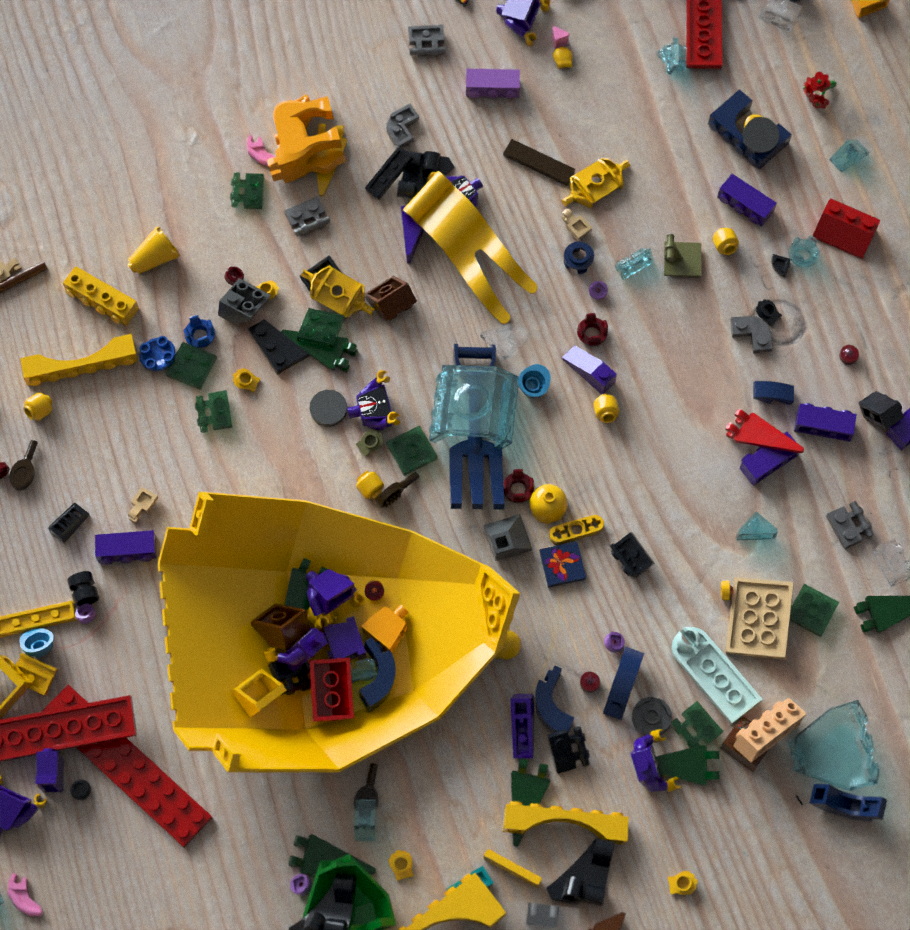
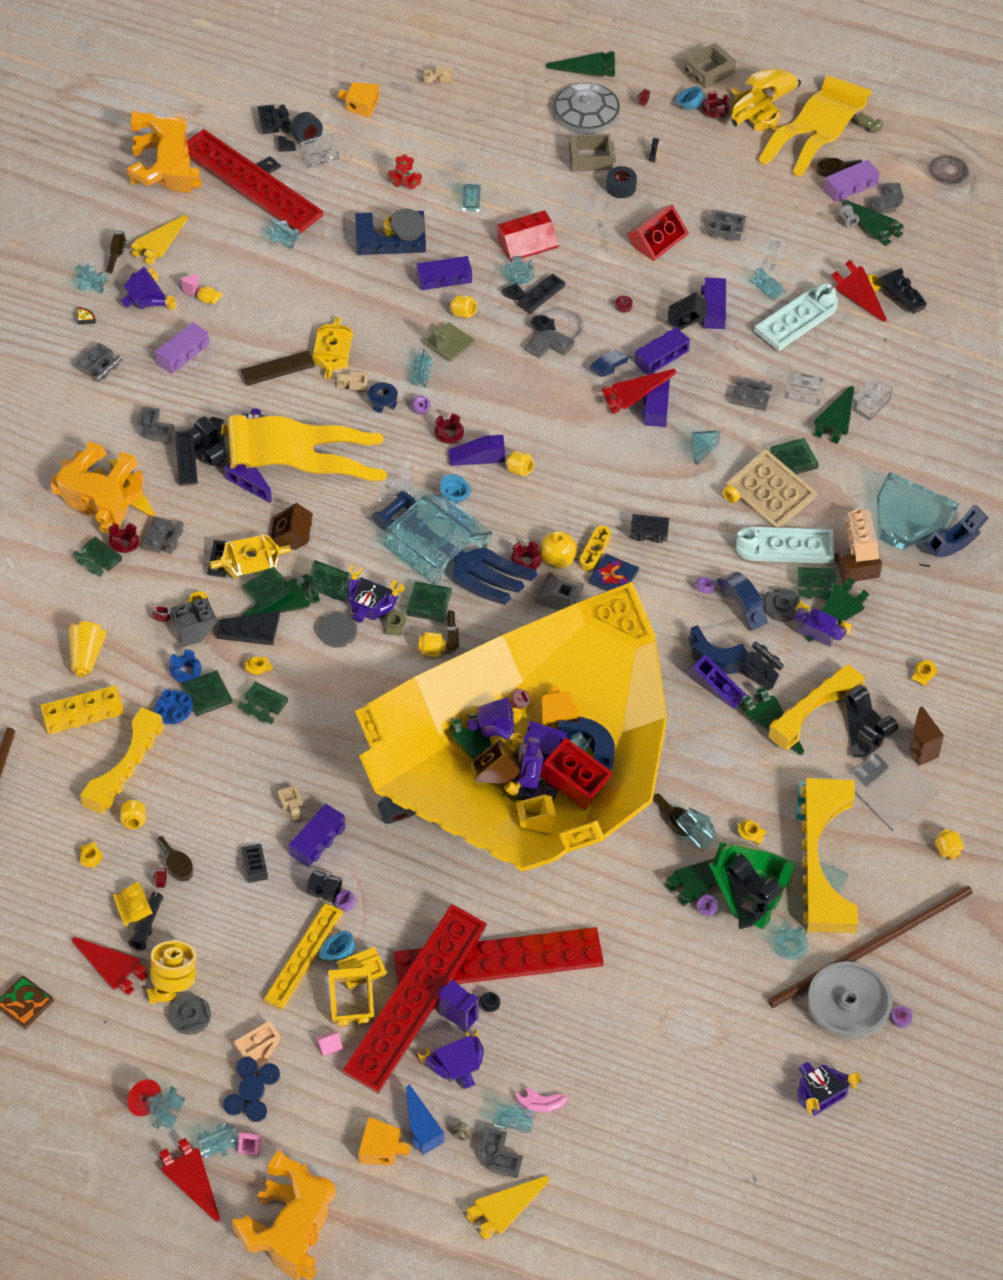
camera: 50 degrees left, 15 degrees down
bright pink piece [247,135,276,167] -> none
yellow tile [483,849,542,889] -> none
dark red tile [580,672,600,693] -> none
none -> dark red piece [108,523,140,553]
none -> clear green plate [308,560,349,602]
none -> black tile [517,273,565,314]

